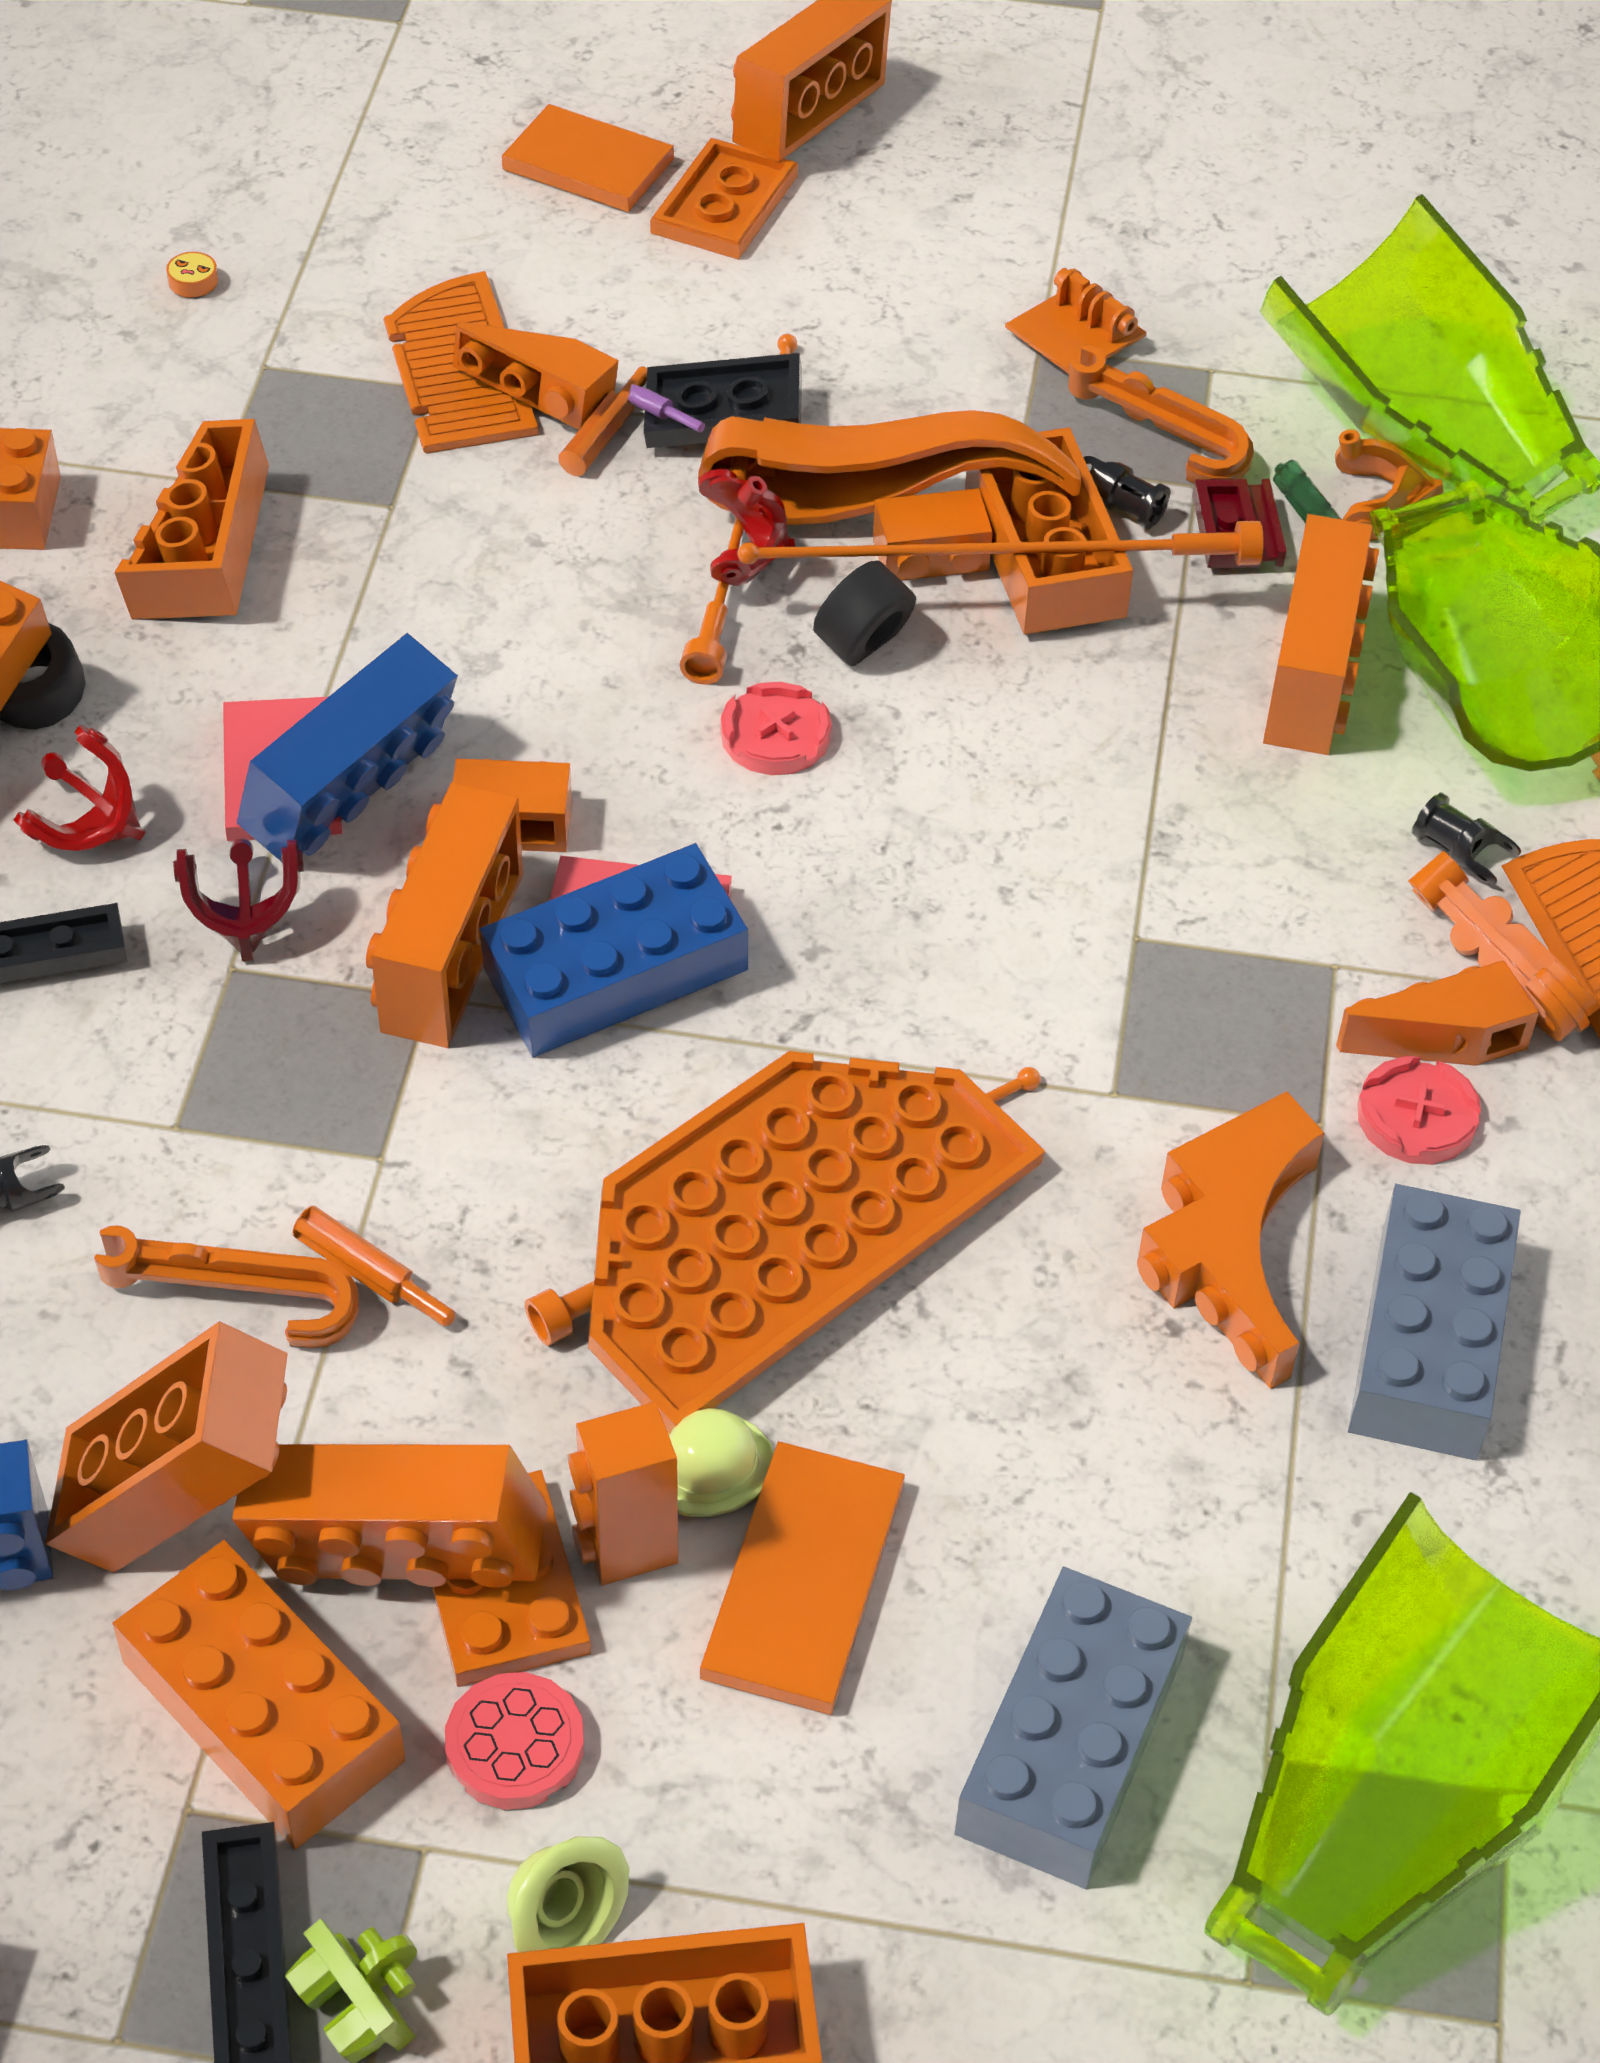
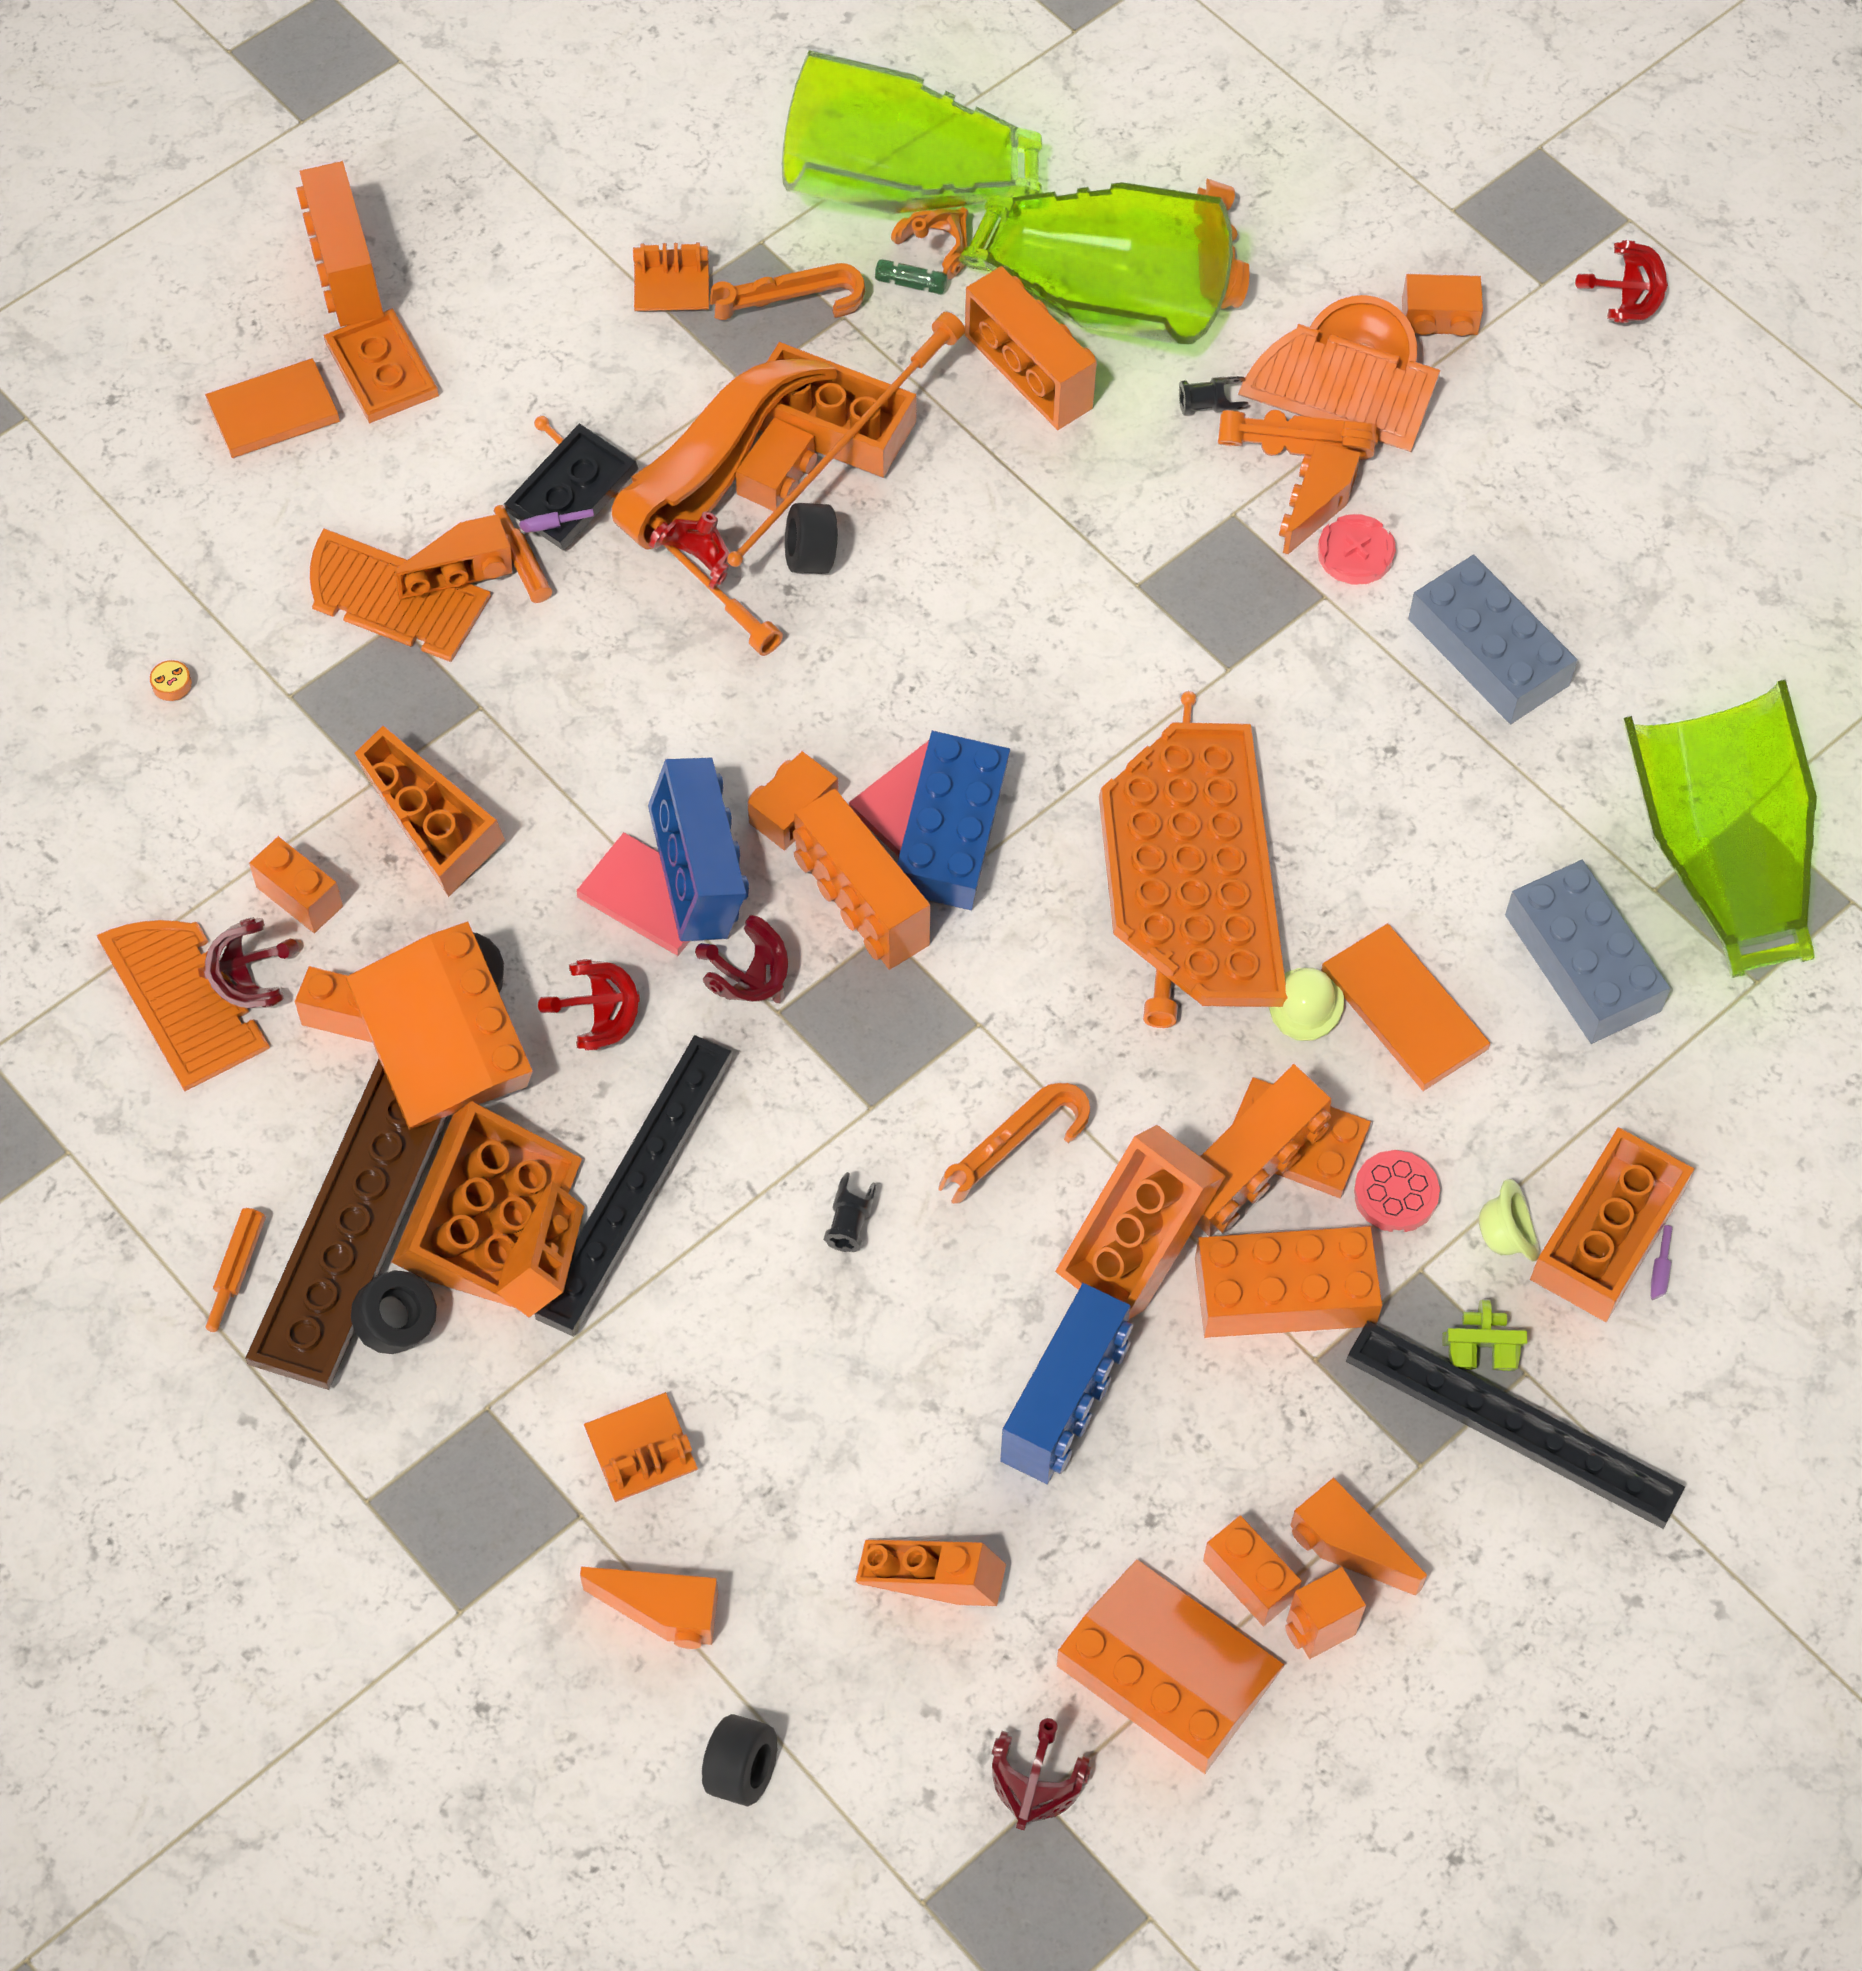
camera: 50 degrees left, 10 degrees up
orange axle [292,1206,455,1327] -> none
orange brick [568,1401,678,1586] -> none
coral tile [720,681,832,775] -> none
black piece [1083,456,1171,530] -> none
orange arch [1137,1091,1325,1389] -> none
dark red plate [1192,479,1287,568] -> none

